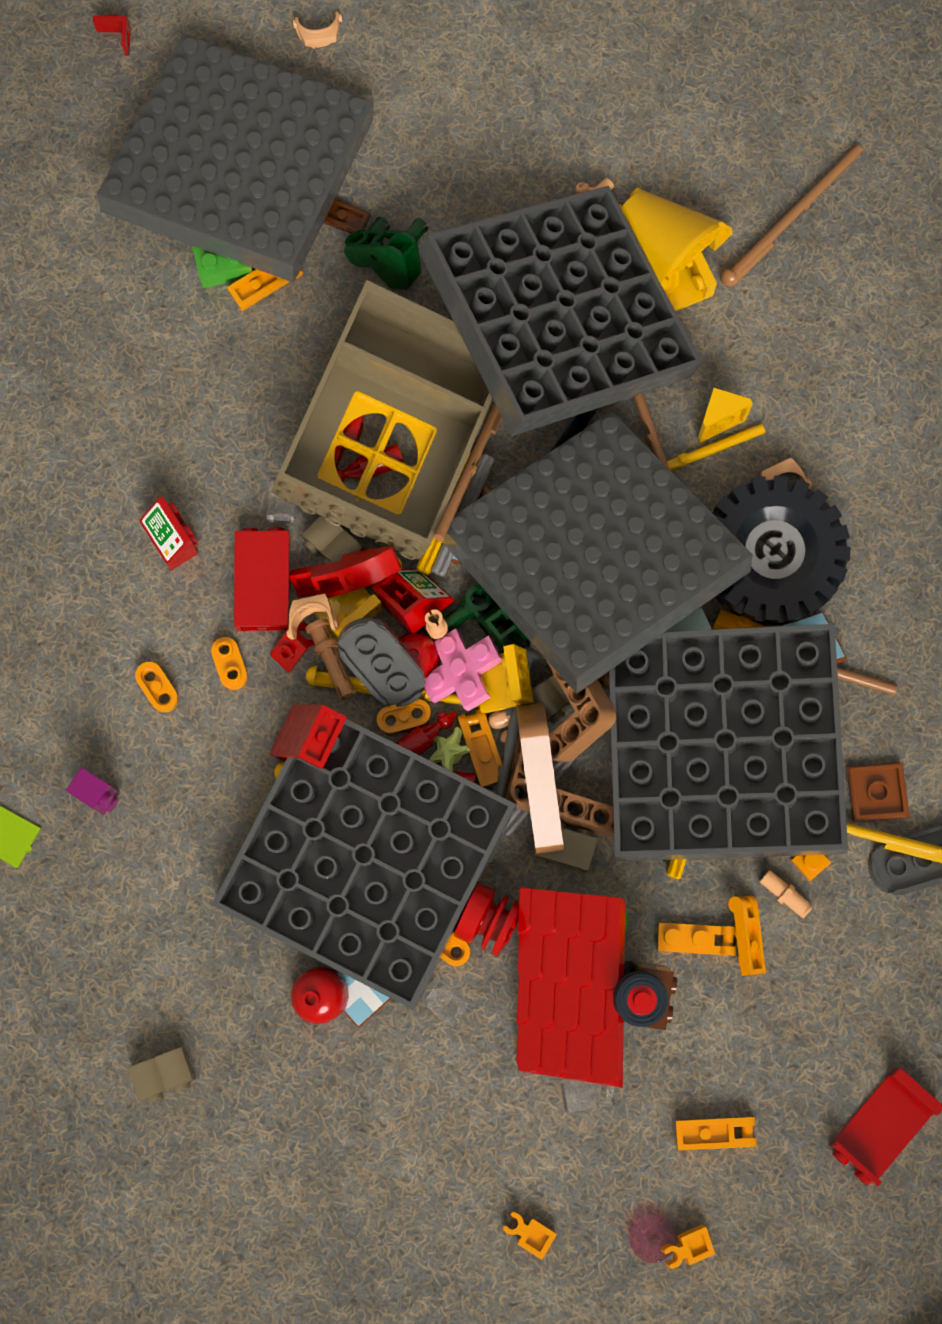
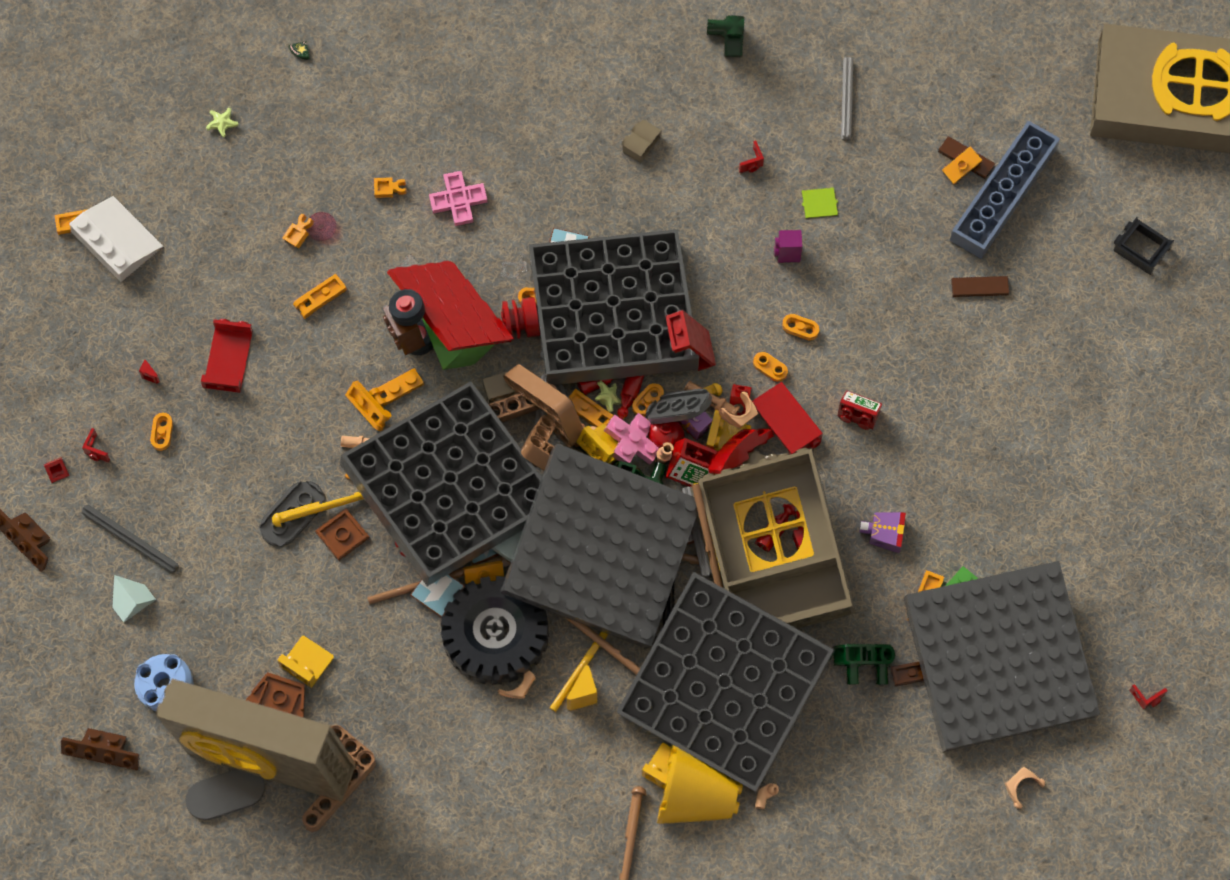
camera: 145 degrees right, 10 degrees down
red cylinder [290,966,349,1024] -> none
none -> bright pink plate [429,171,487,226]
none -> red bracket [739,140,764,174]
none -> medium lavender torso [859,512,906,553]

